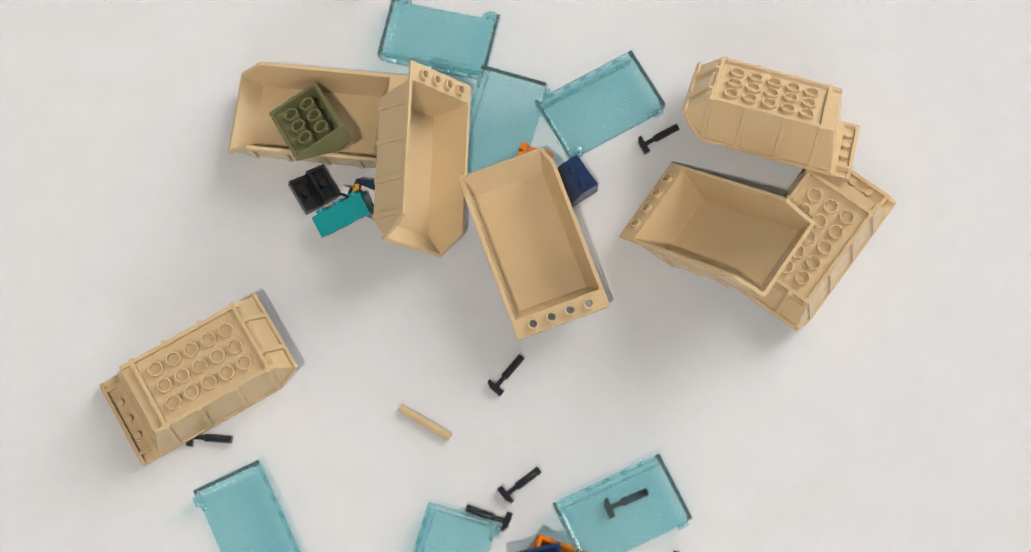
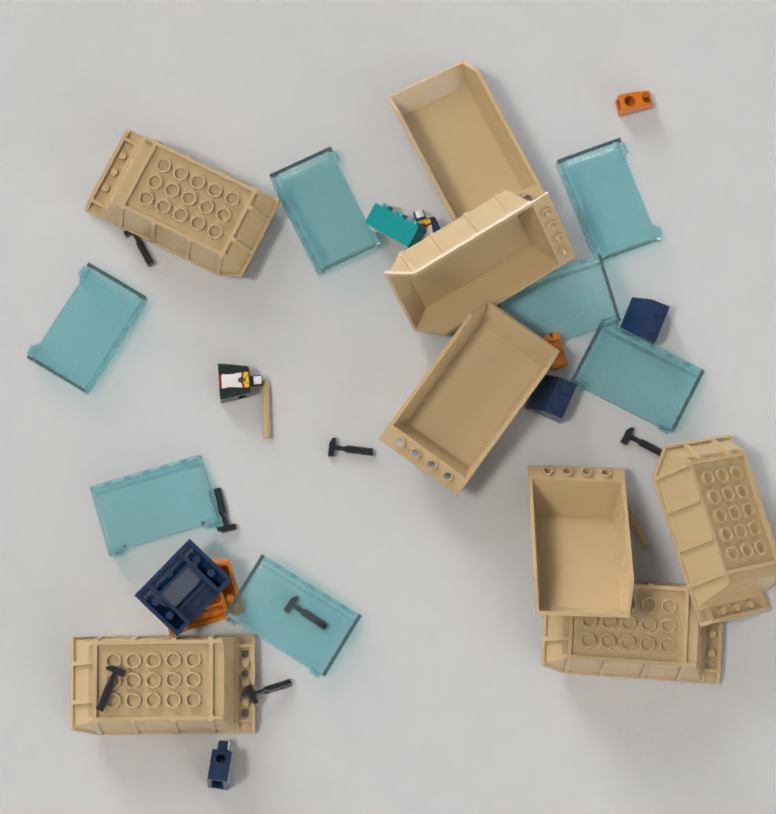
camera: 45 degrees right, 5 degrees up
olive slope [269,82,353,161] -> none
black slope [288,164,340,215] -> none
black piece [497,467,542,504] -> none
none -> torso [218,364,262,403]
none -> clear light blue windscreen [269,146,382,276]
none -> dark blue slope [618,297,670,346]

